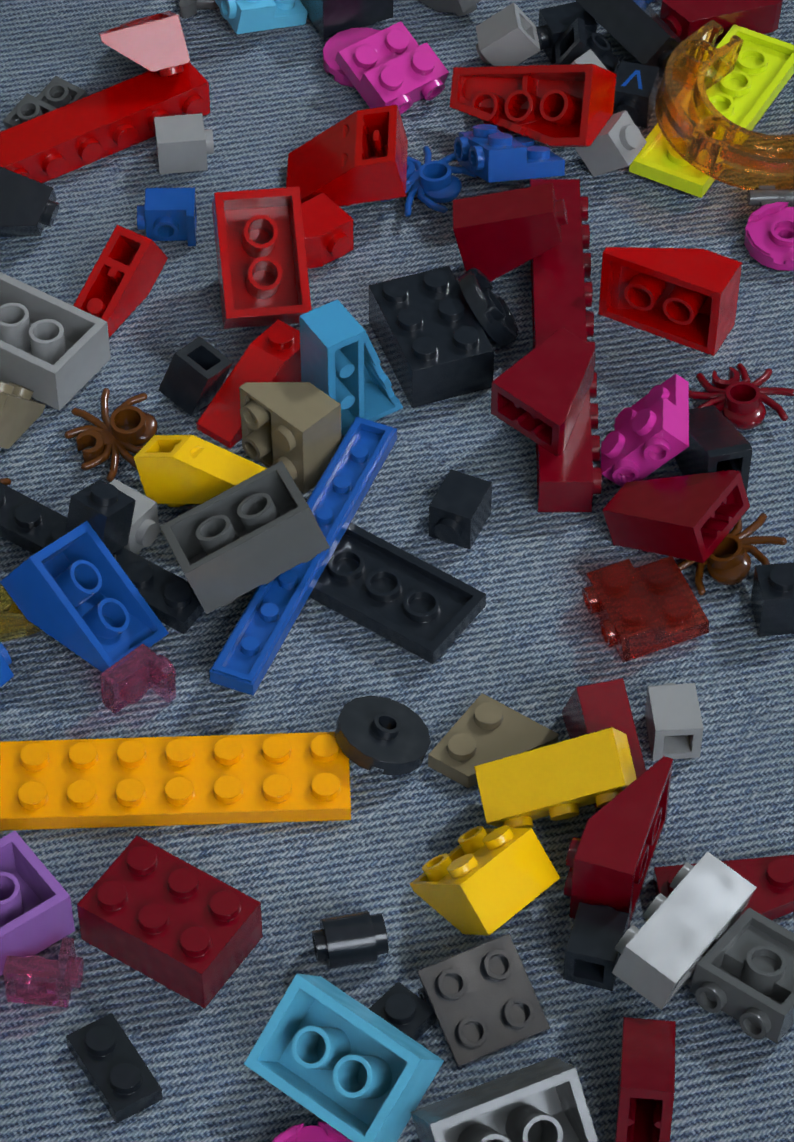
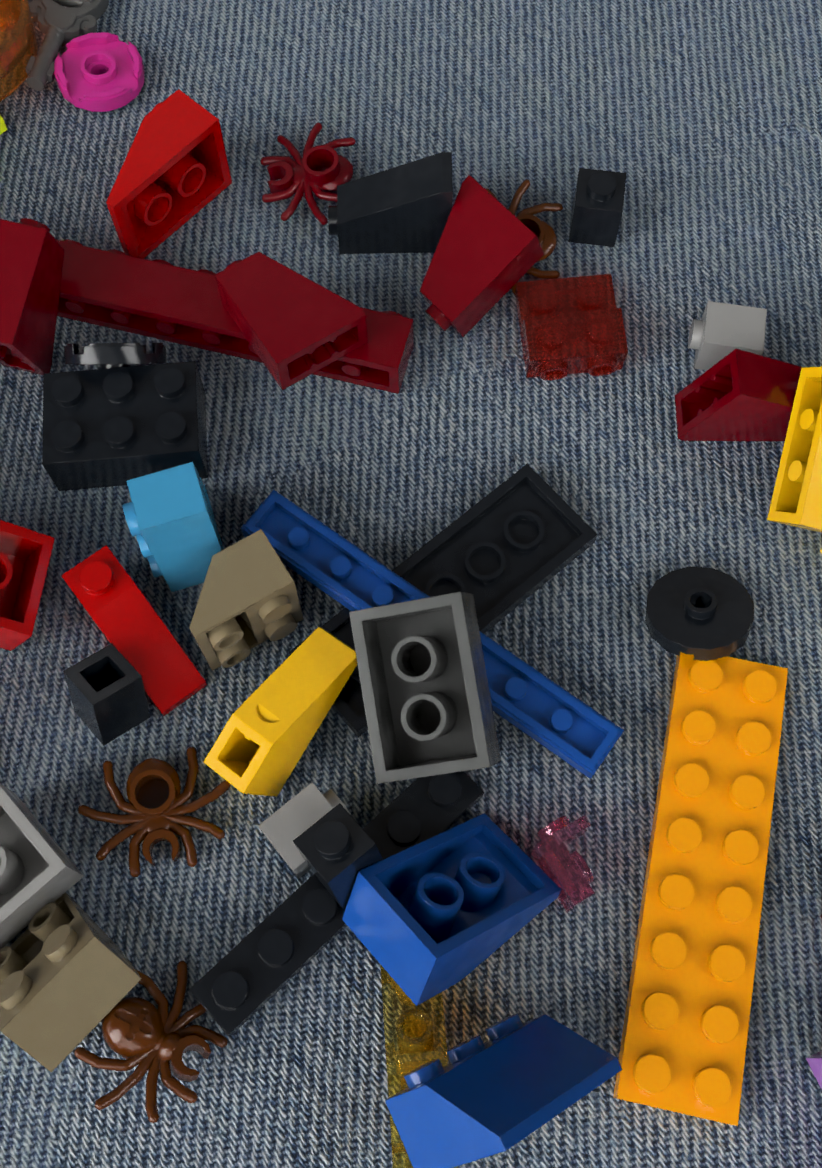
camera: 75 degrees left, 20 degrees up
dark tan wing [428,693,559,788] -> none
black brick [429,469,492,549] -> none
dark pink plate [601,374,689,487] -> none

